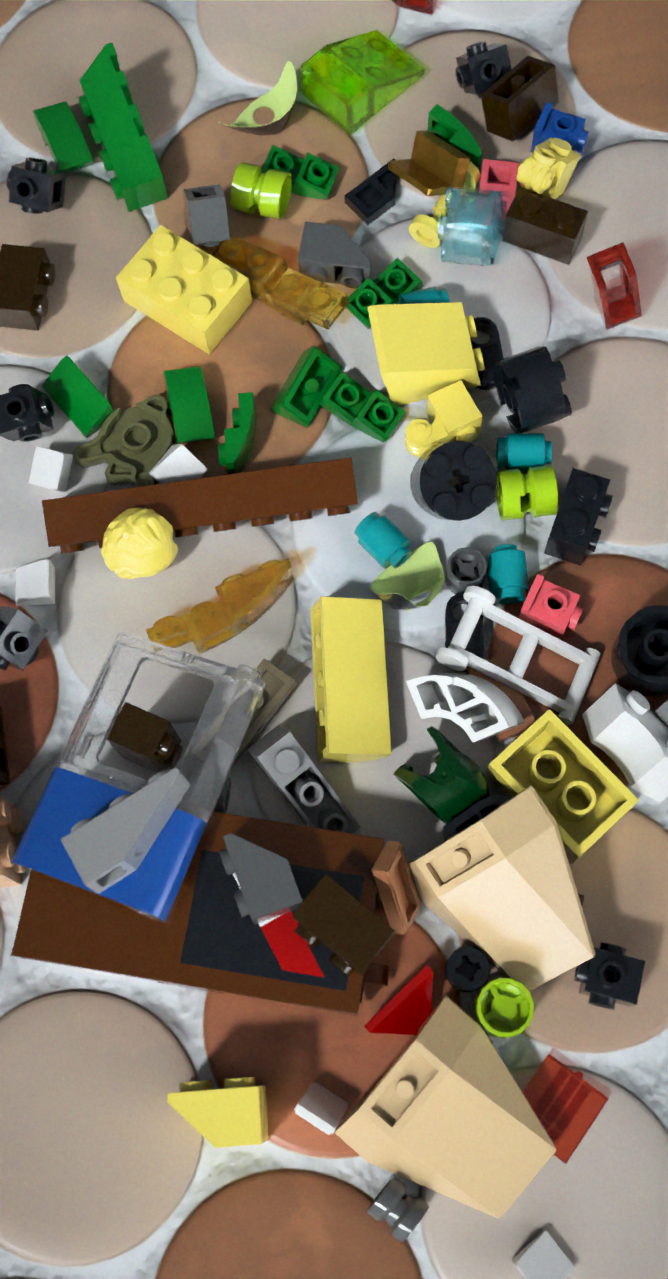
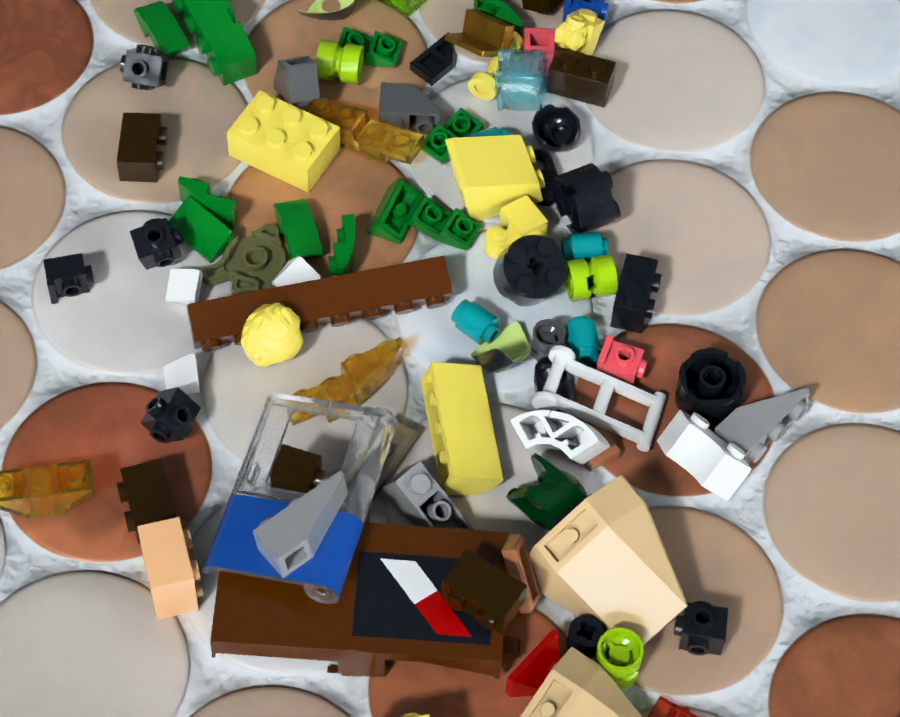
camera: 15 degrees left, 15 degrees down
dark grey slope [219,833,303,925] -> none
light yellow brick [486,709,639,864] -> none
clear red window [586,242,642,330] -> none
none -> green slope [178,176,237,229]
none -> black hair [532,104,582,152]

